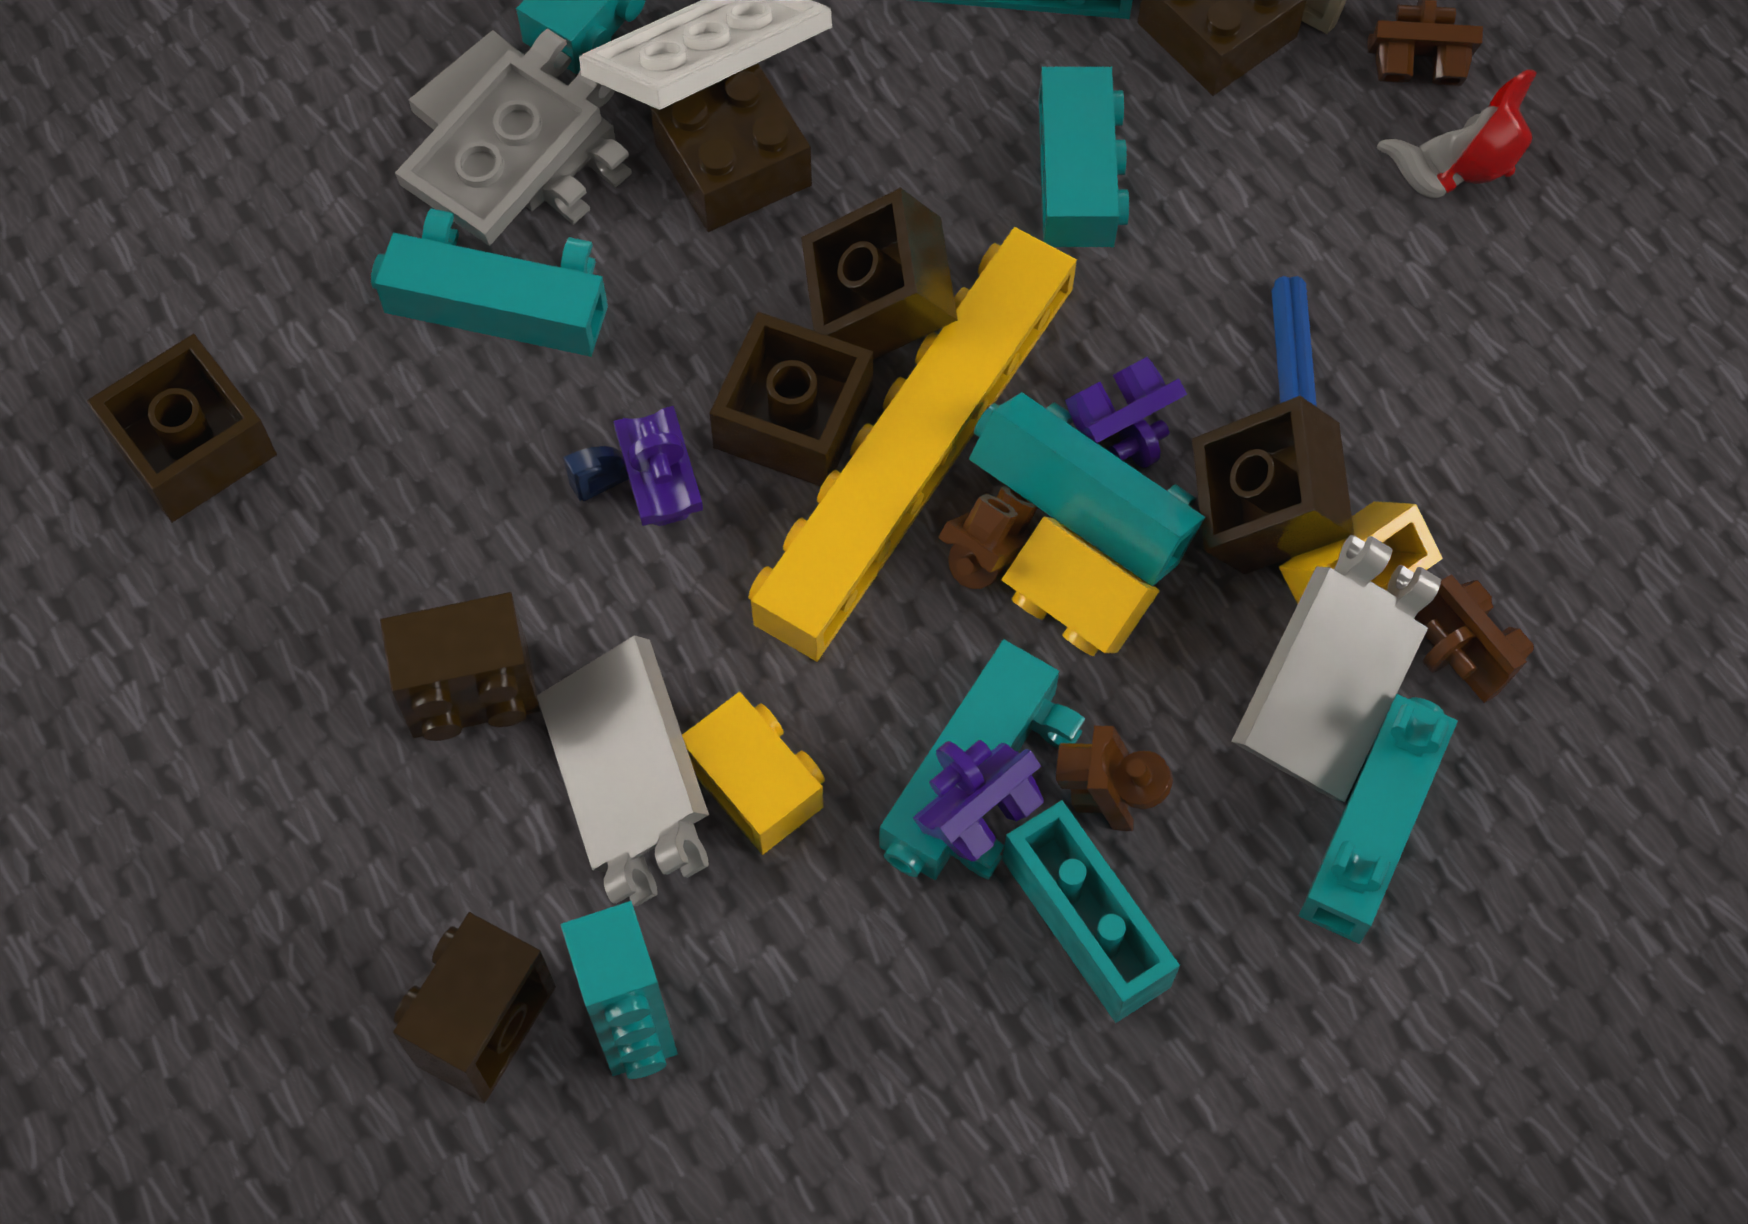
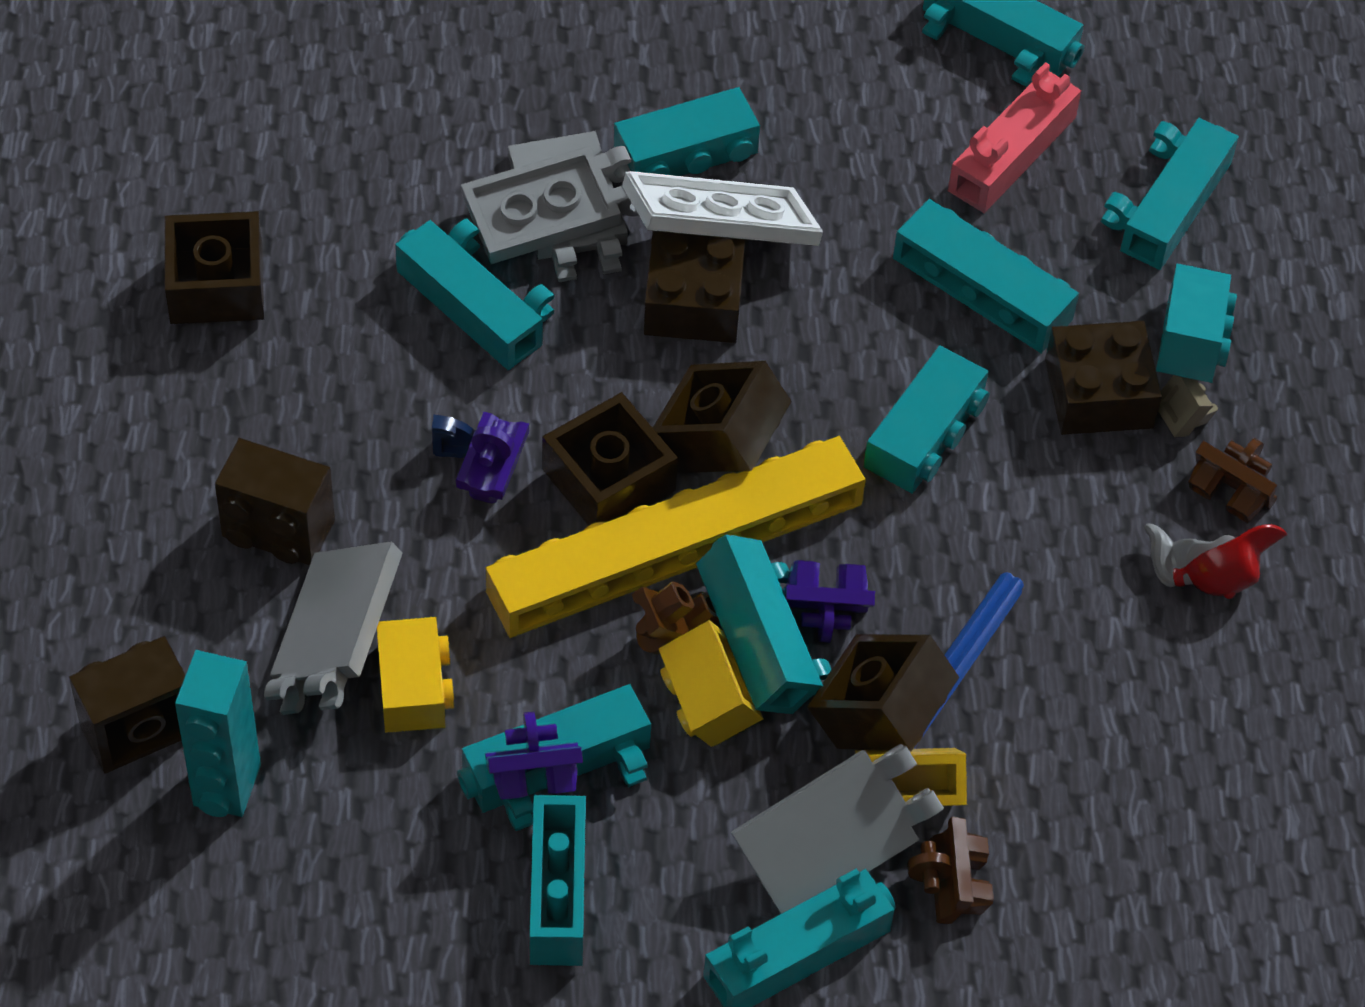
camera: 30 degrees right, 10 degrees down
reddish brown hips [1056,725,1173,831] -> none

